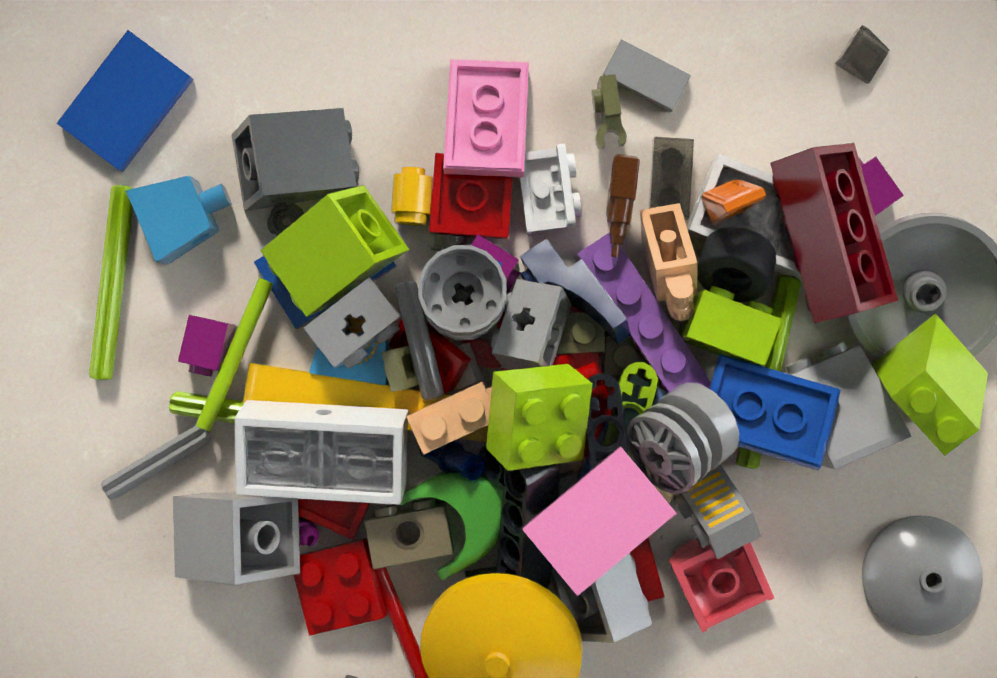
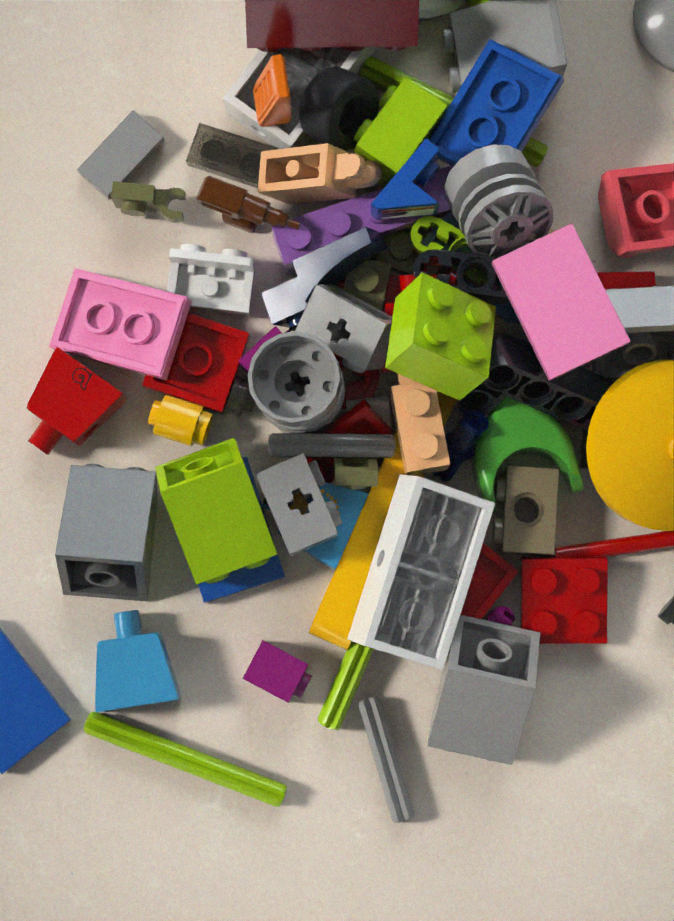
camera: 80 degrees left, 5 degrees down
lime bar [196,278,273,432] -> none
clear smoke plate [267,203,304,236] -> none
light grey brick [674,464,761,559] -> none
none -> red torso [26,347,127,455]
none -> blue slope [371,139,440,220]

